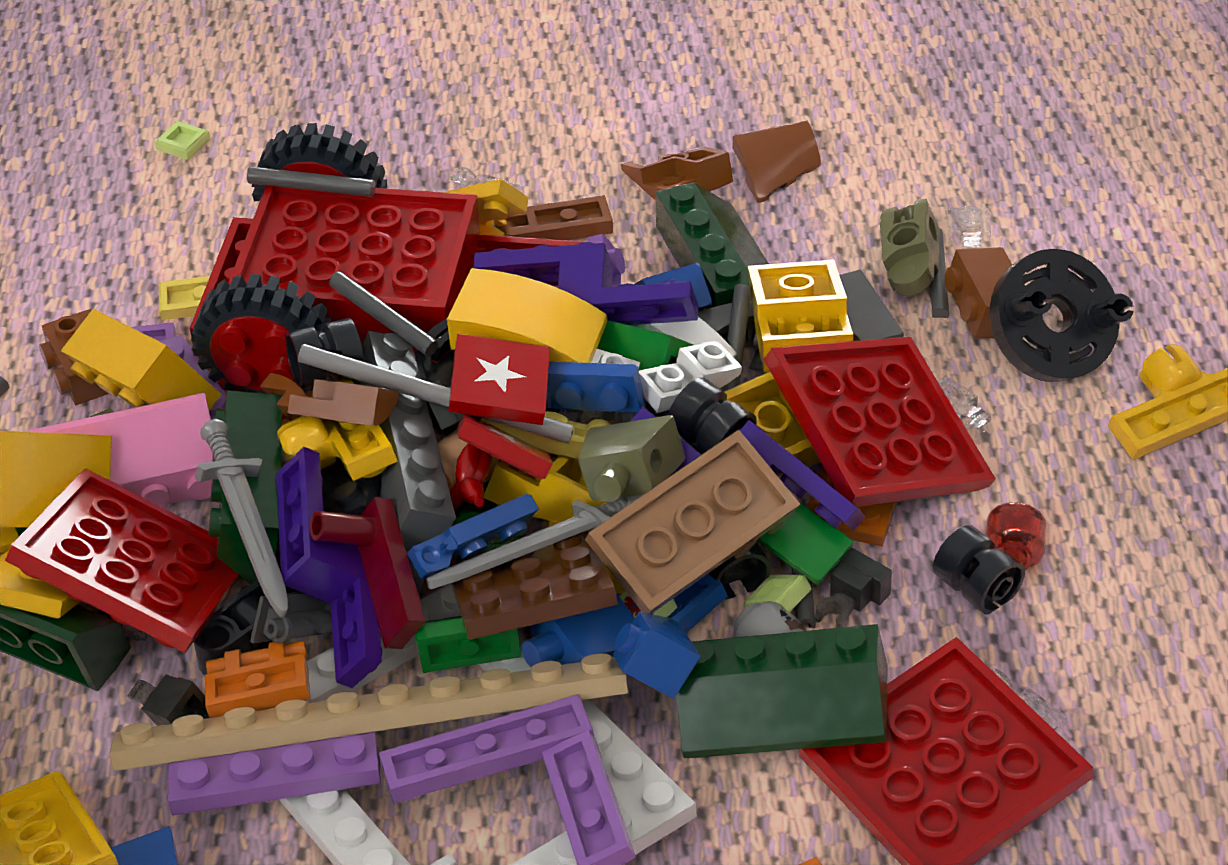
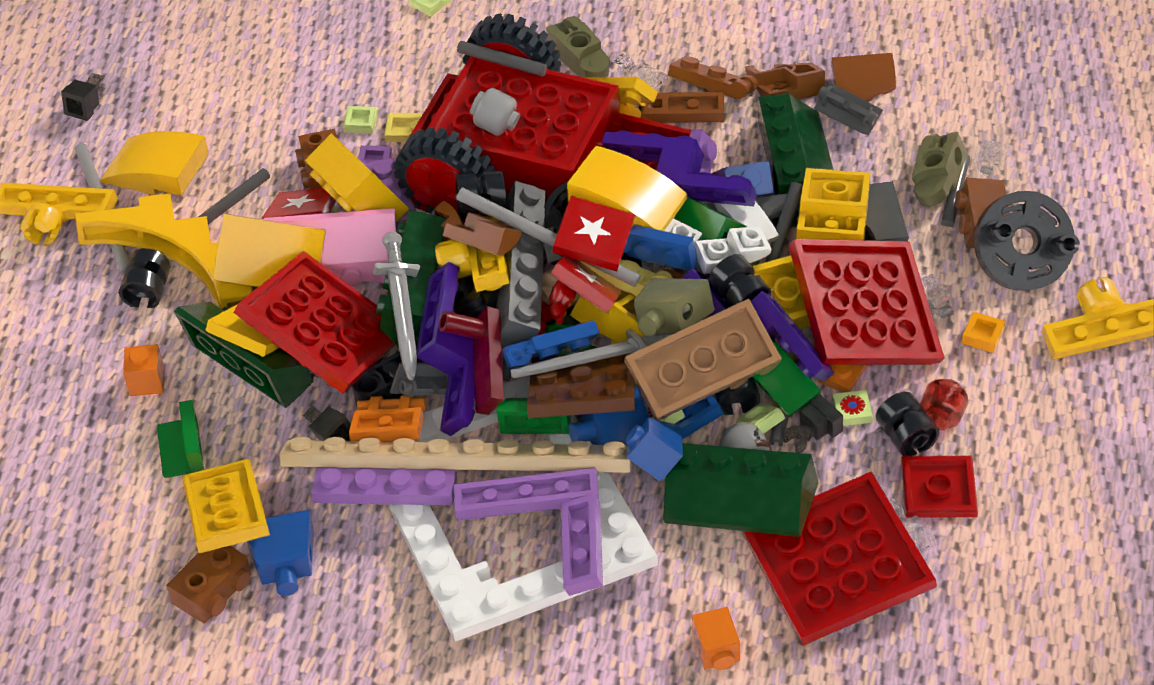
camera: 15 degrees right, 5 degrees up
dark grey bar [329,271,438,356] -> none
none -> red tile [261,187,337,219]
none -> yellowish green tile [343,106,378,134]
none -> light grey head [470,88,520,136]
none -> olive piece [546,16,610,77]
none -> dark orange plate [667,56,758,99]
none -> dark grey hinge [814,82,883,135]
none -> yellowish green tile [832,390,873,426]
none -> red tile [901,456,978,518]
none -> light orange plate [962,311,1006,353]

